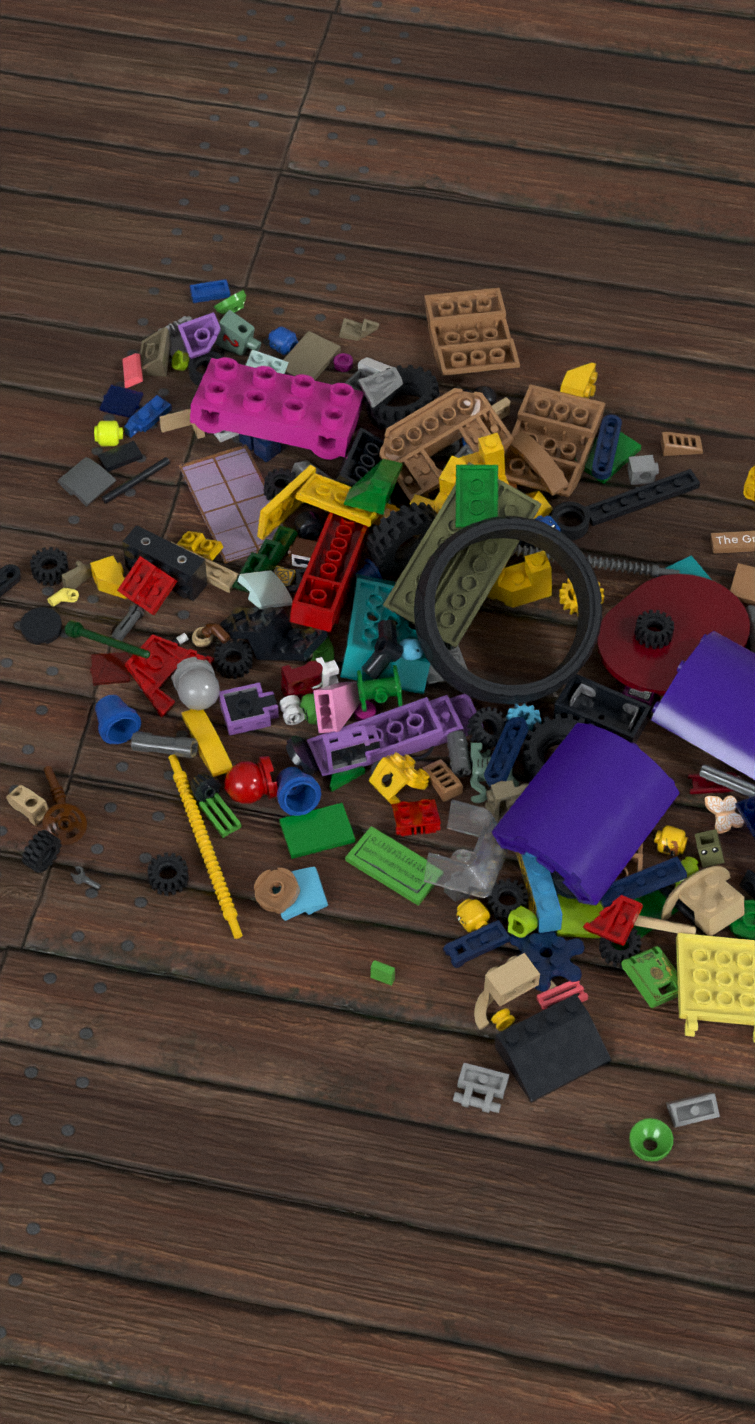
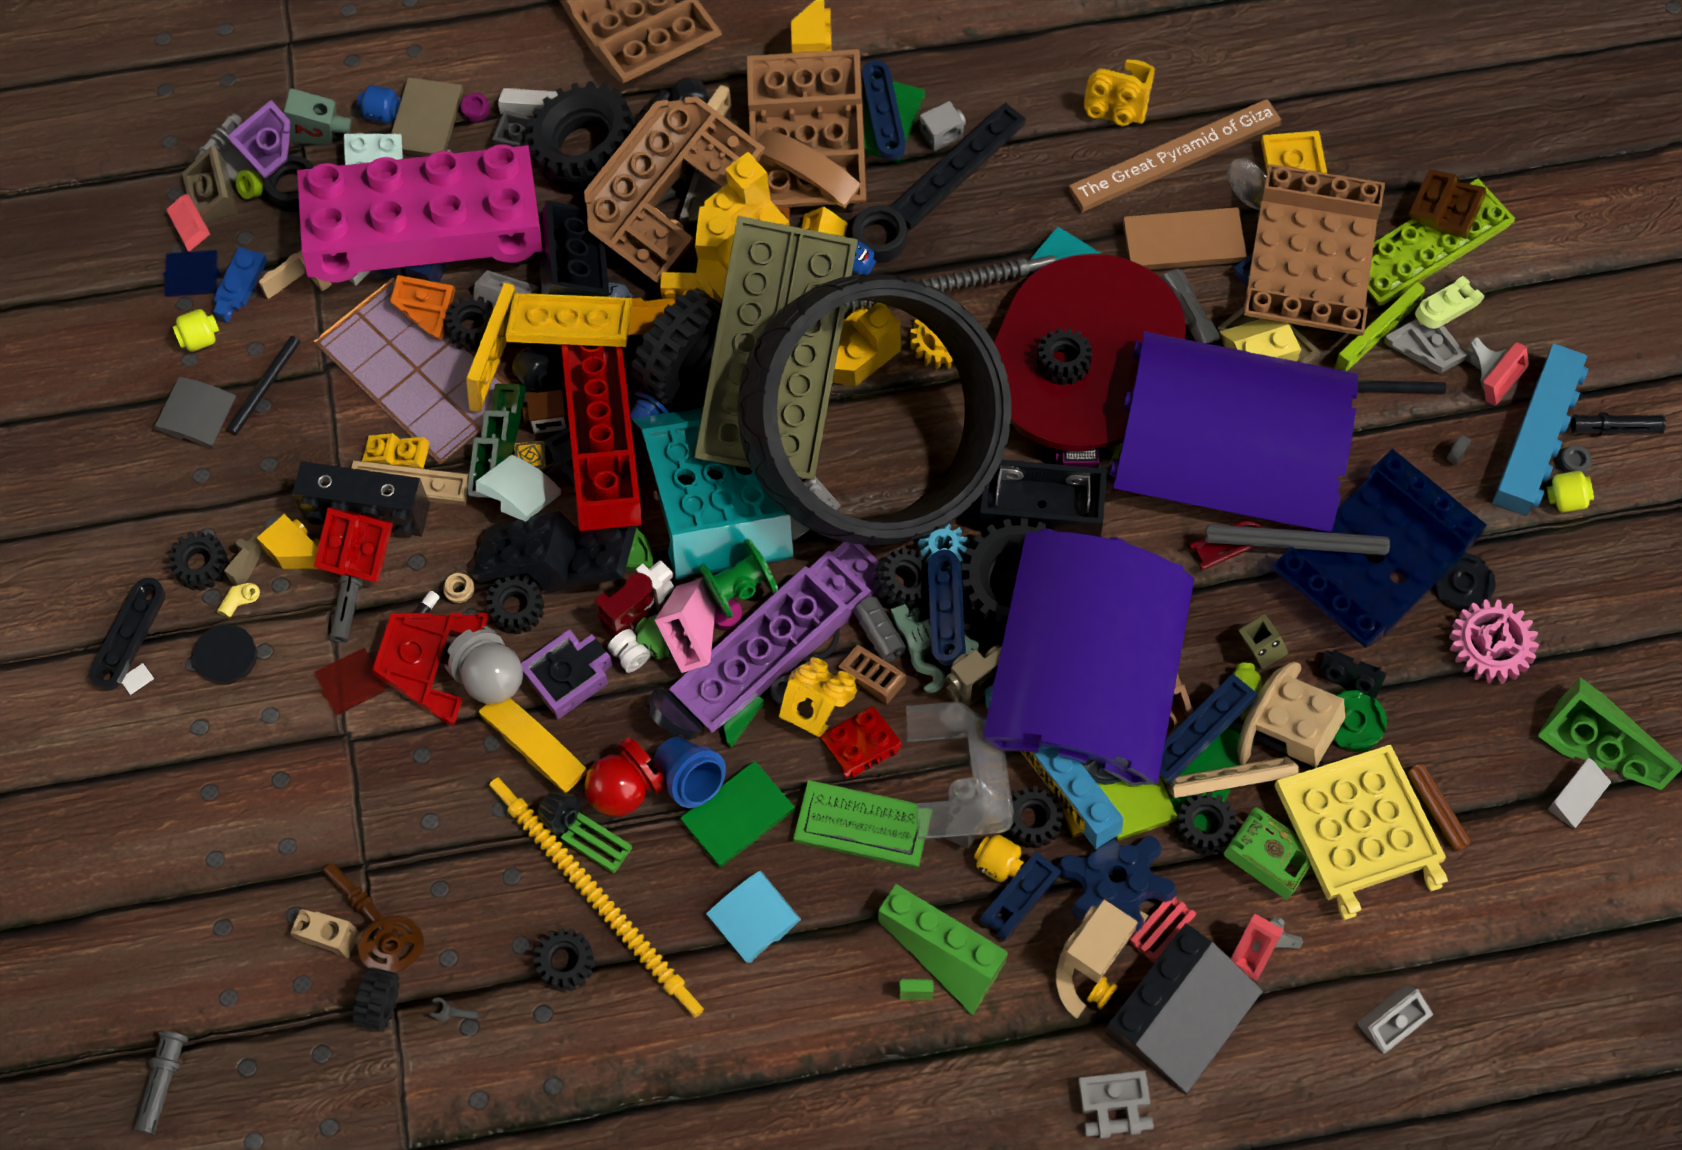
camera: 20 degrees left, 10 degrees up
dark green piece [65,620,151,659] -> none
blue piece [95,695,141,744] -> none
black tile [98,441,143,472] -> none
dark grey axle [131,731,198,758] -> none
blue tile [189,279,230,303] -> none
reddish brown arm [201,623,231,644] -> none
bright green piece [214,289,246,314] -> none
medium nougat plate [254,868,300,914] -> none
medium lavender piece [322,724,380,773] -> none
dark tan slope [339,318,380,341] -> none
green wedge [344,459,403,515] -> none
light grey wing [358,367,403,408] -> none
black piece [362,619,403,679] -> none
medium azure piece [400,638,423,661] -> none
green tile [455,465,498,528] -> none
lime plate [508,906,538,938] -> none
red wing [583,895,643,946] -> none
bright green piece [629,1118,674,1162] -> none
yellow head [654,825,688,857] -> none
medium nougat slope [661,432,703,456] -> none
light nougat animal [704,795,744,834] -> none
none -> orange wing [390,275,456,341]
none -> bright green wedge [879,884,1008,1016]
none -> coral piece [1231,914,1303,981]

